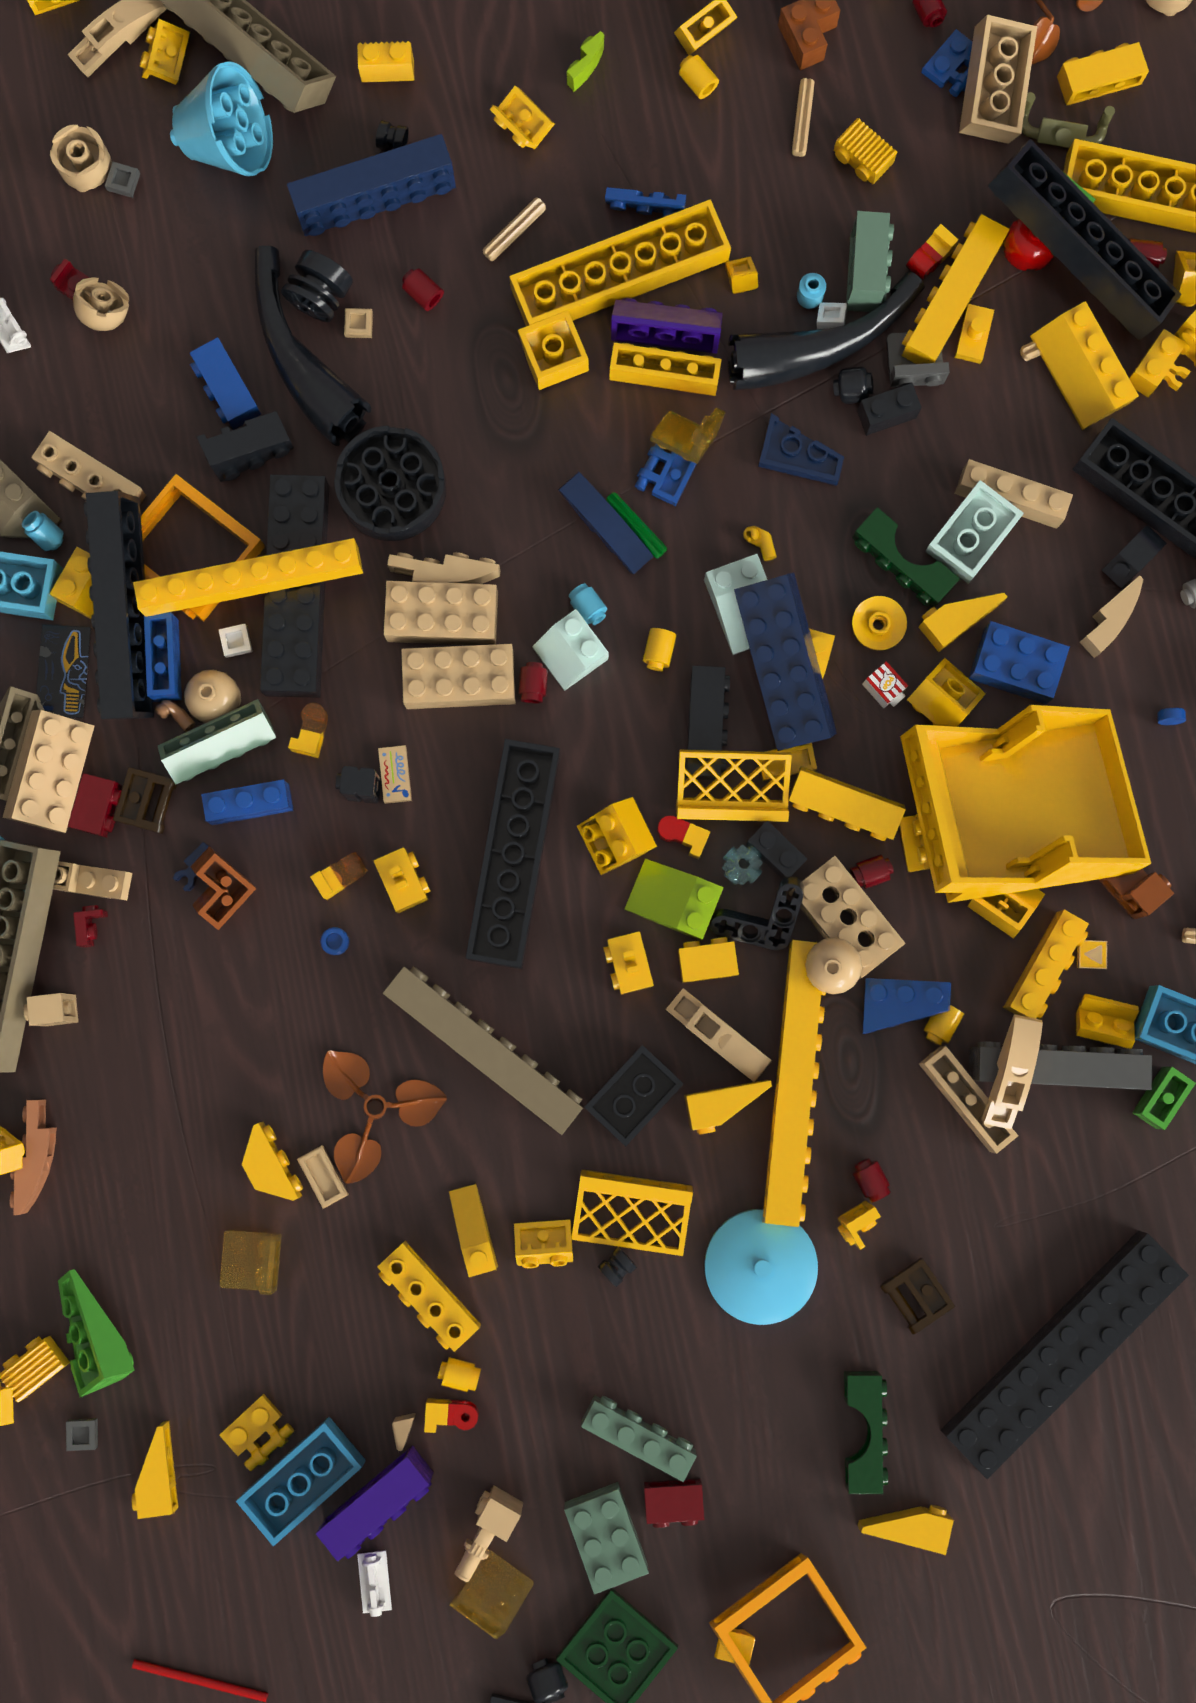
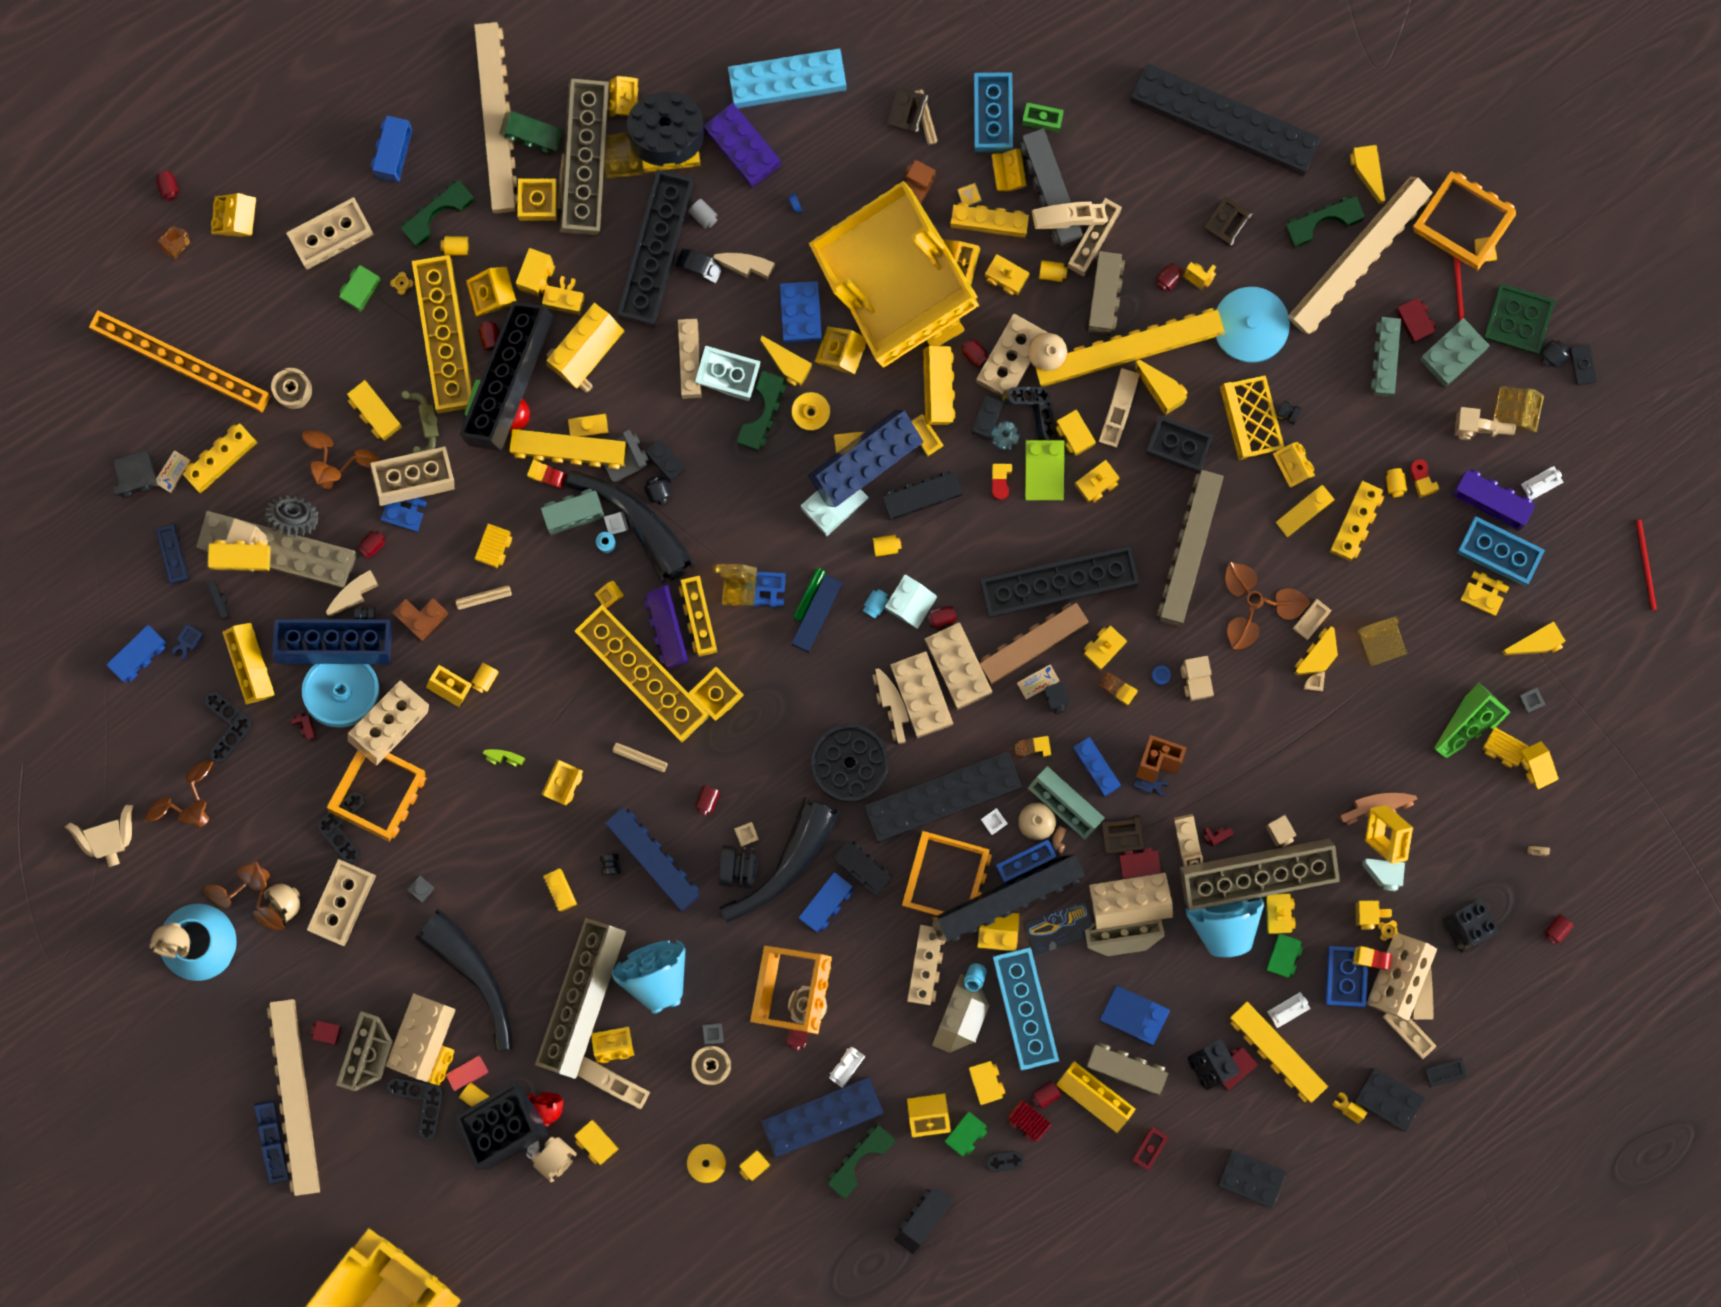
camera: 110 degrees left, 0 degrees up
yellow brick [133,538,363,617] -> none
tan slope [392,1413,416,1451] -> none
yellow slope [577,797,657,875] -> none
blue wing [605,187,686,217] -> none
yellow fence [676,750,792,822] -> none
yellow arm [743,526,777,561] -> none
dark blue wing [758,413,844,486] -> none
white brick [862,661,908,708] -> none
blue wing [863,978,951,1034] -> none
none -> light orange window [750,946,832,1034]
none -> medium nougat brick [980,602,1089,685]
none -> yellow brick [985,254,1030,296]
none -> dark tan brick [1088,251,1125,336]
none -> tan brick [1180,656,1214,701]
none -> tan brick [1287,176,1433,334]
none -> tan tile [1303,672,1325,692]
none -> red axle [1453,256,1464,322]

